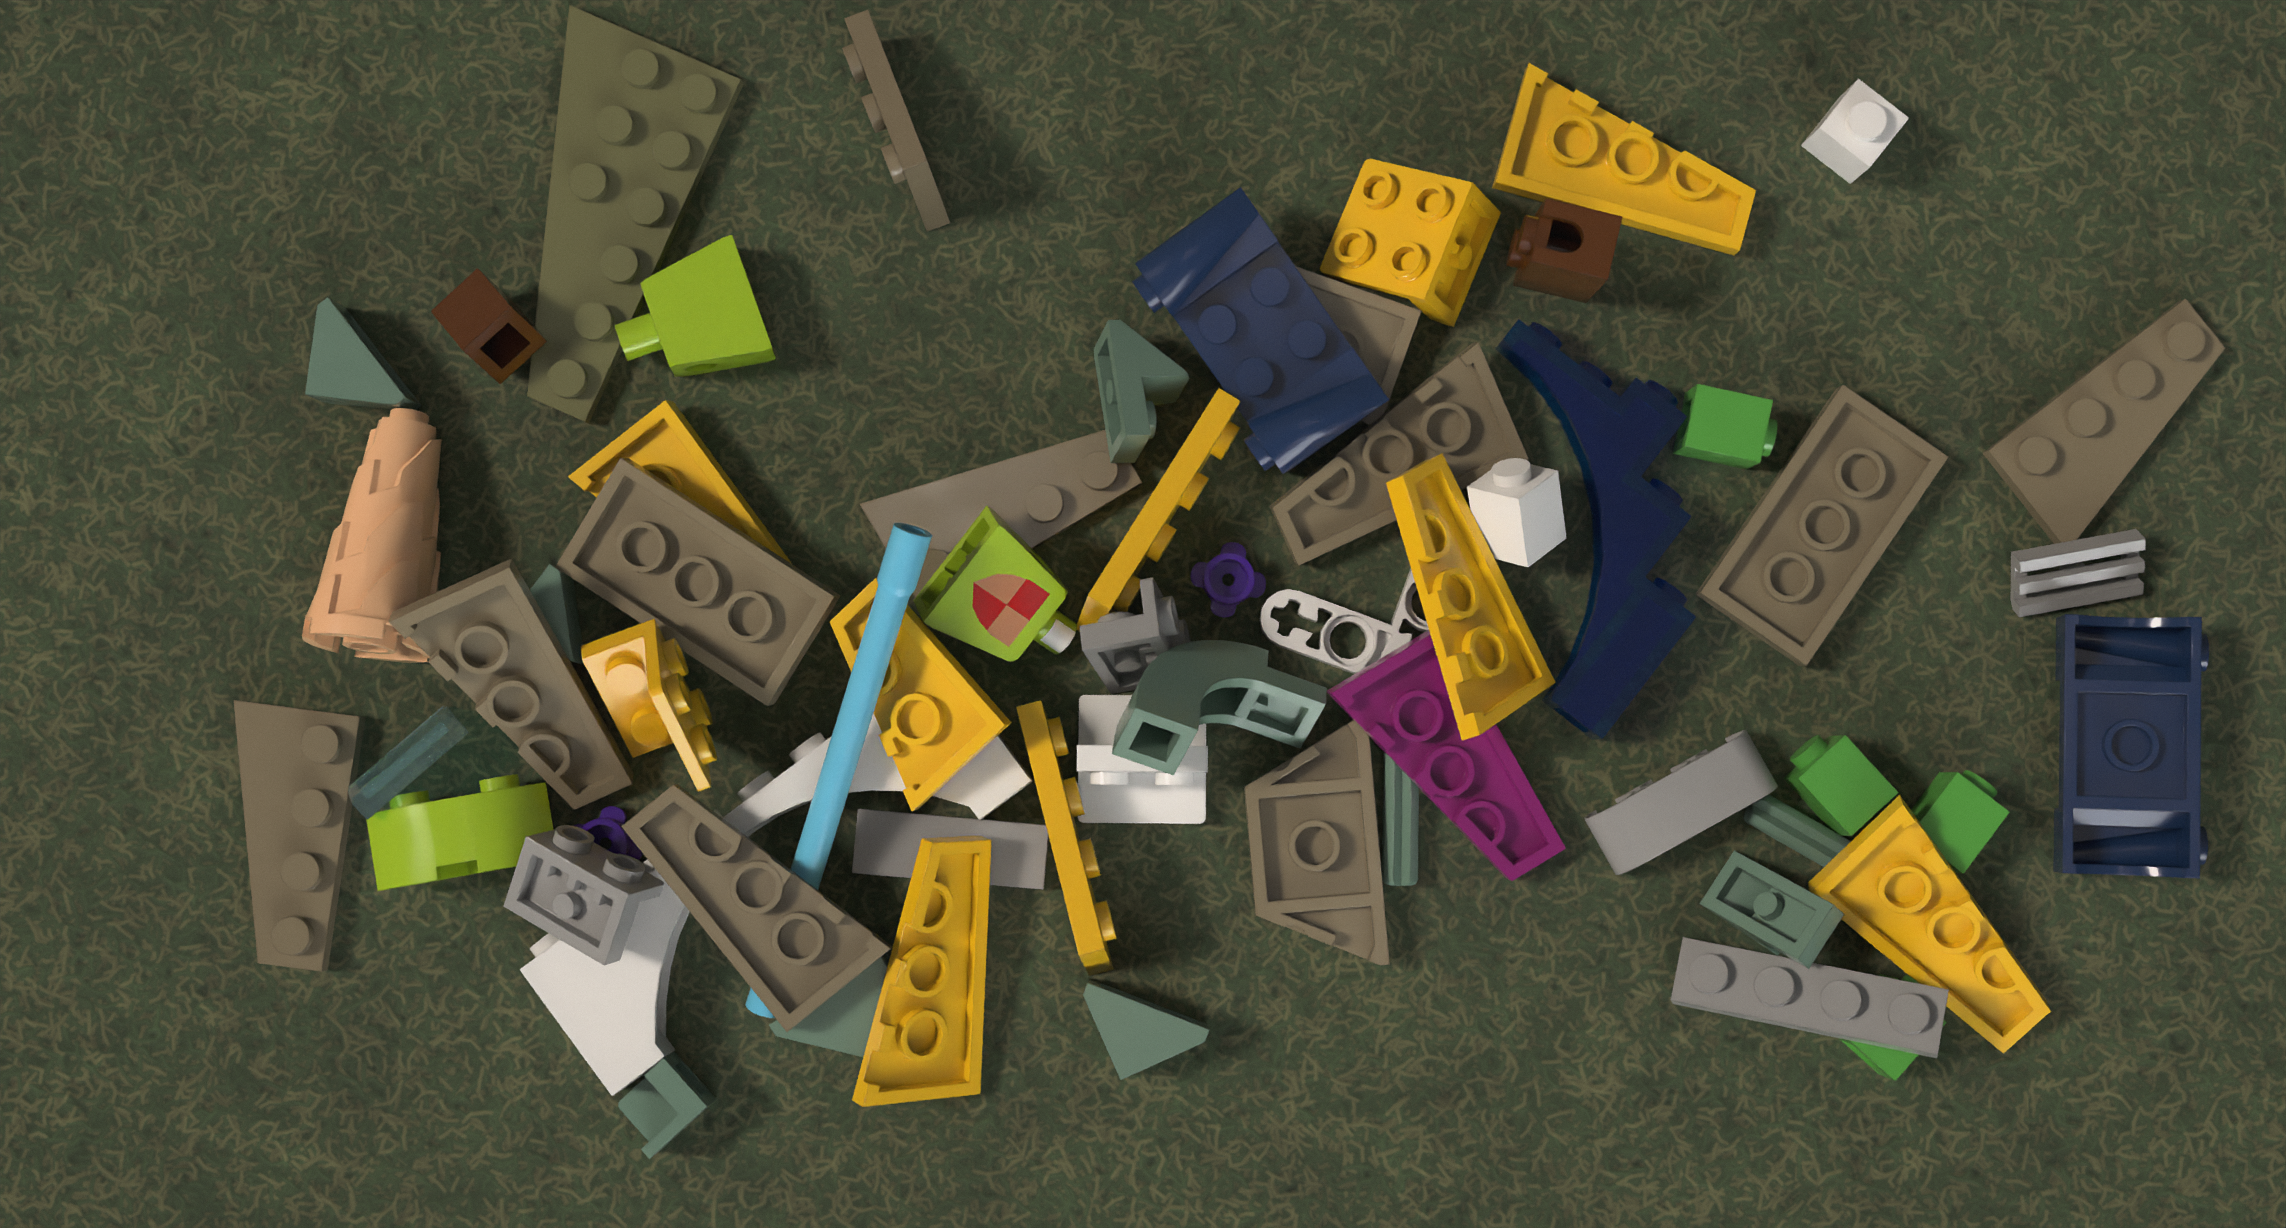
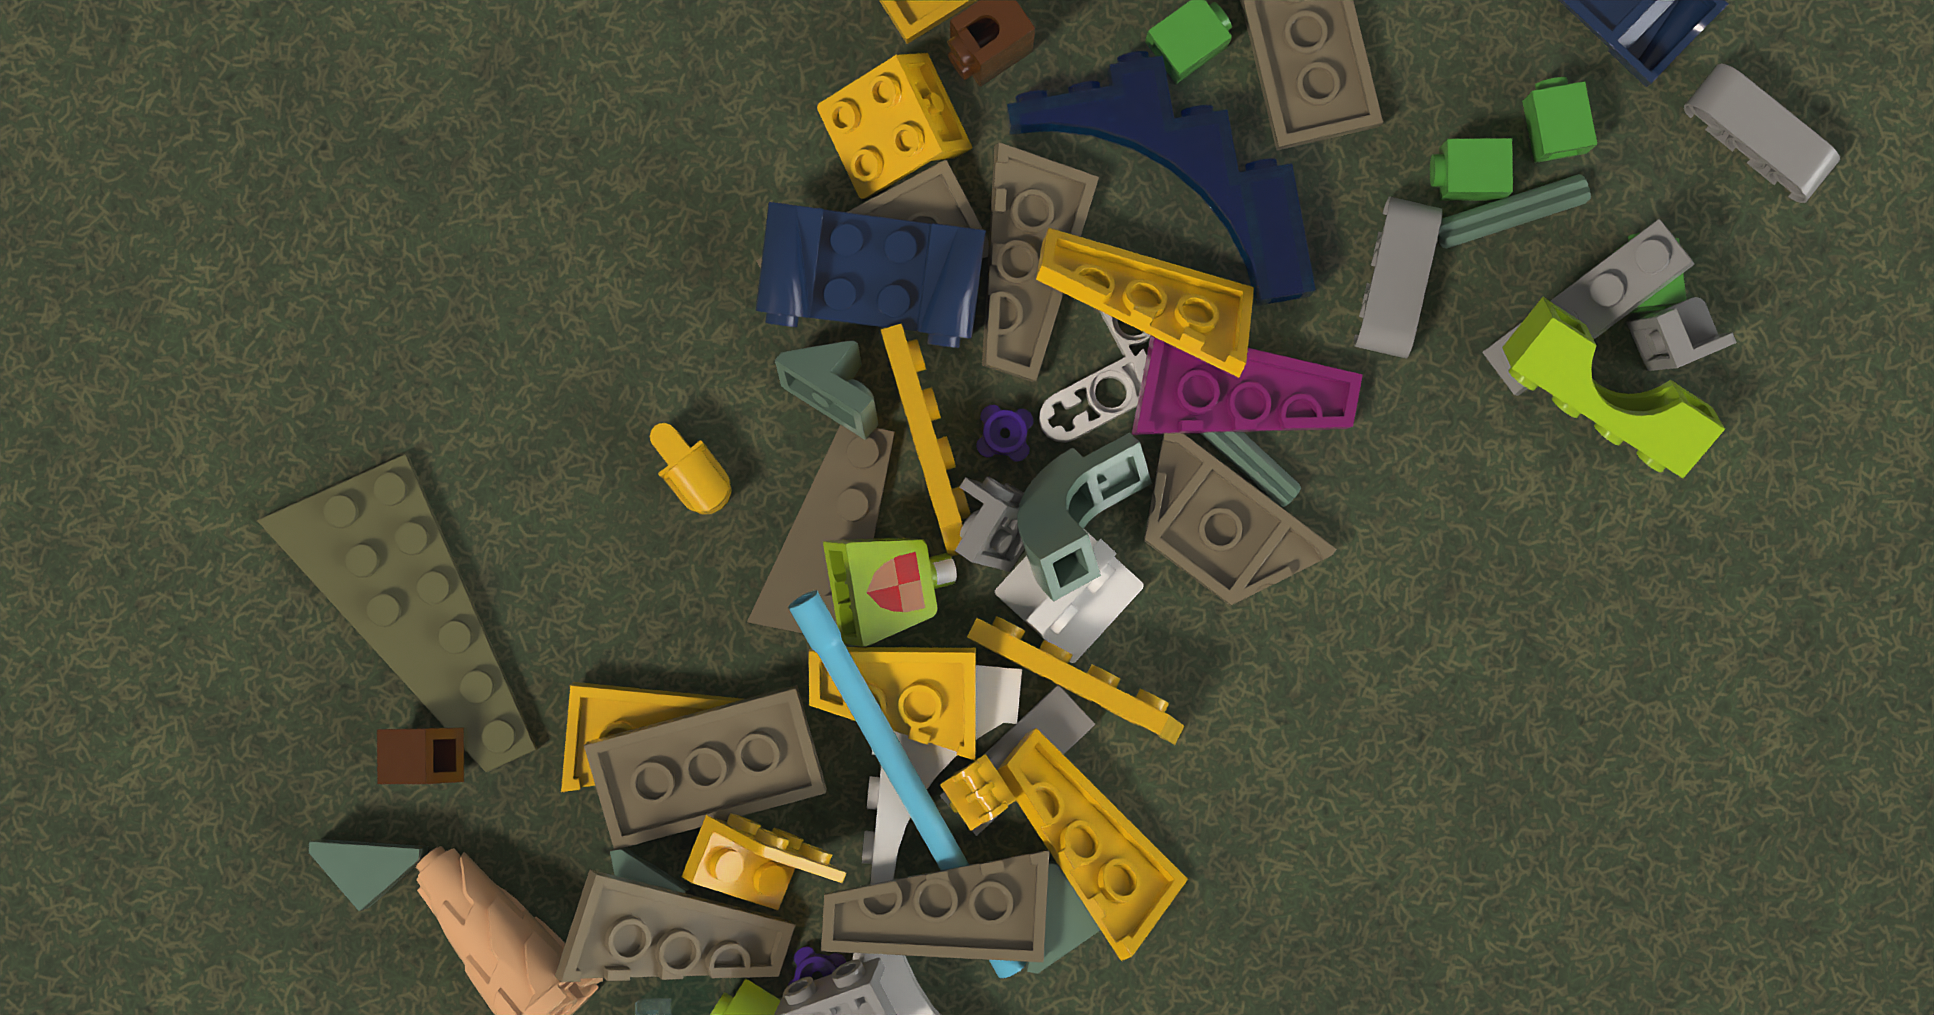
camera: 50 degrees left, 0 degrees up
lime torso [615,235,776,377] -> none
dark tan wing [842,10,950,232] -> none
sand green slope [1083,979,1210,1080] -> none
white brick [1467,458,1566,567] -> none
sand green slope [1700,851,1844,969] -> none
yellow wing [1808,795,2051,1054] -> none
none -> yellow arm [650,423,732,514]
none -> yellow arm [940,754,1016,831]
none -> lime arch [1502,297,1725,478]
none -> light grey panel [1626,297,1737,371]
none -> light grey beam [1684,63,1840,203]

